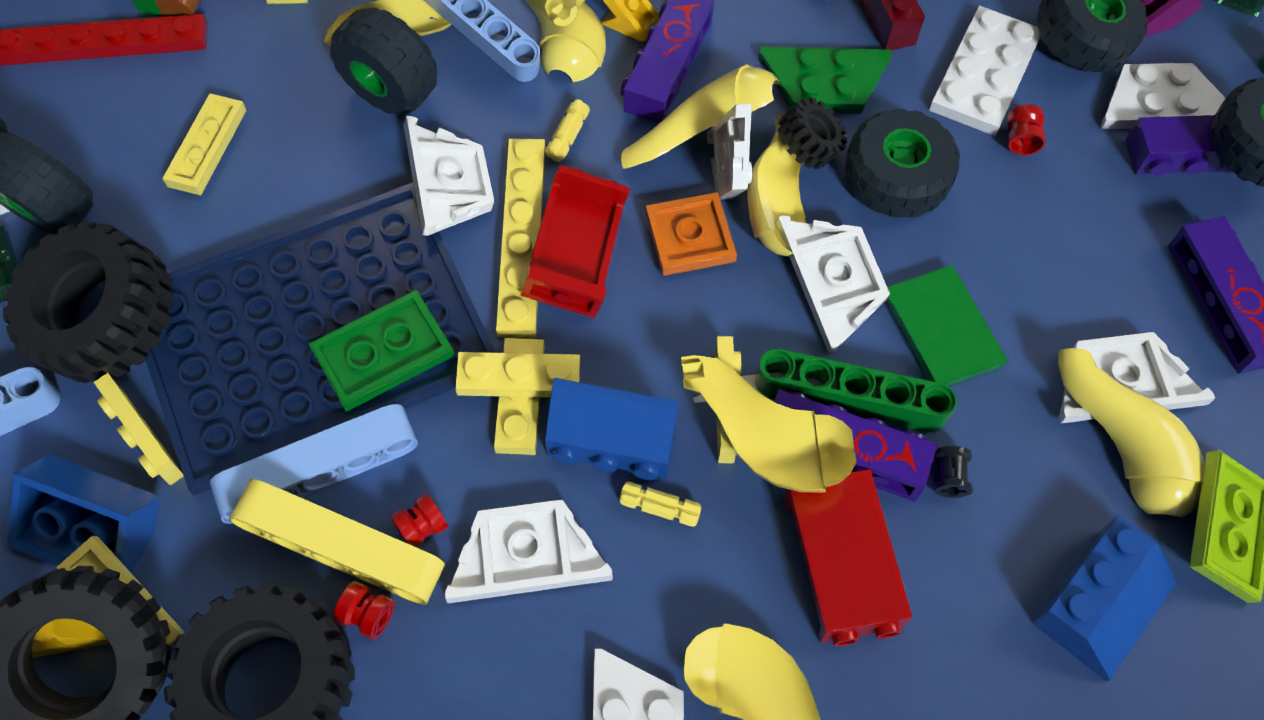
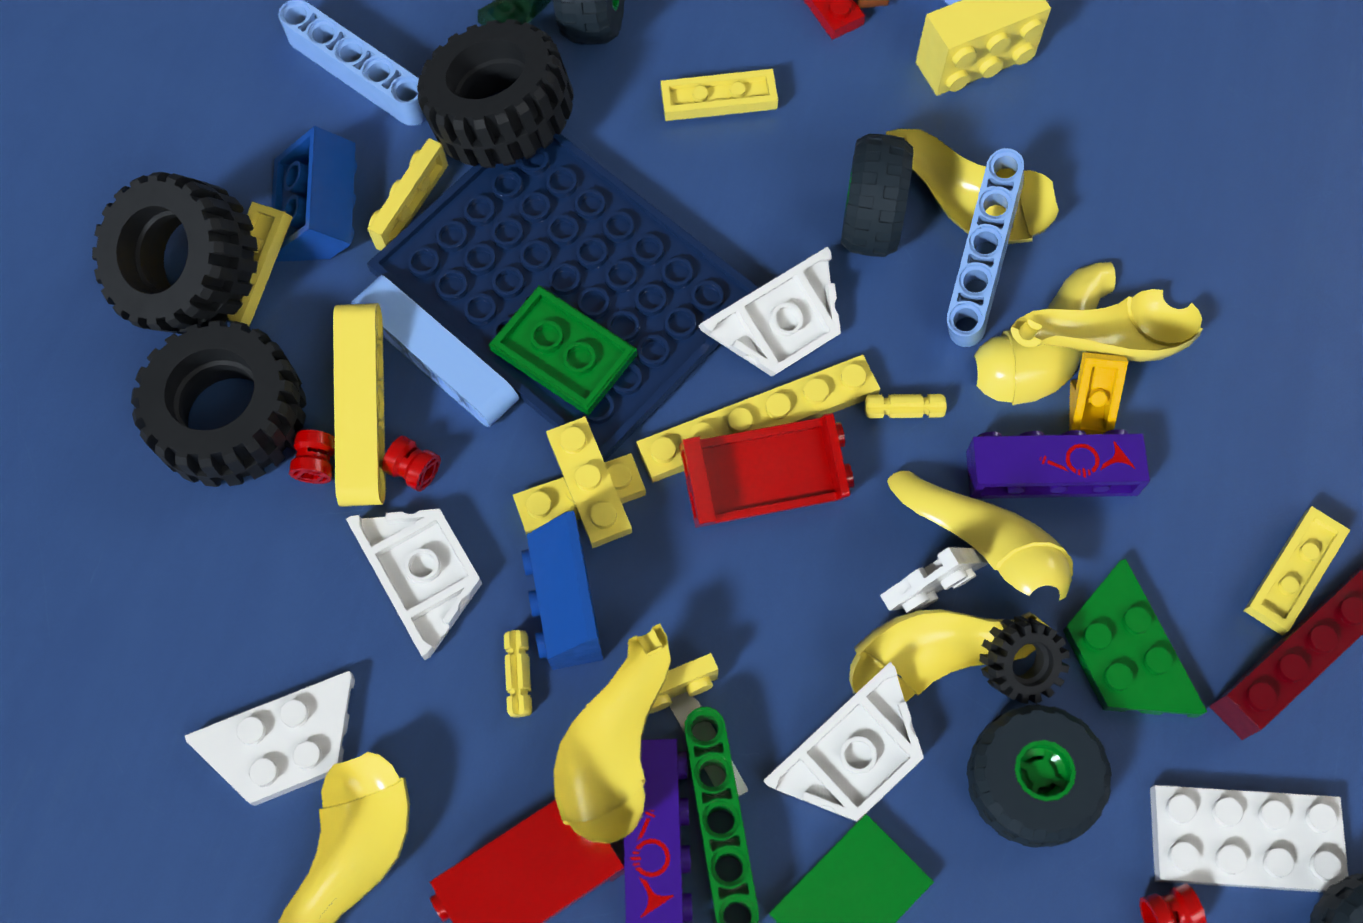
camera: 70 degrees right, 5 degrees up
orange plate [645,192,737,276] -> none

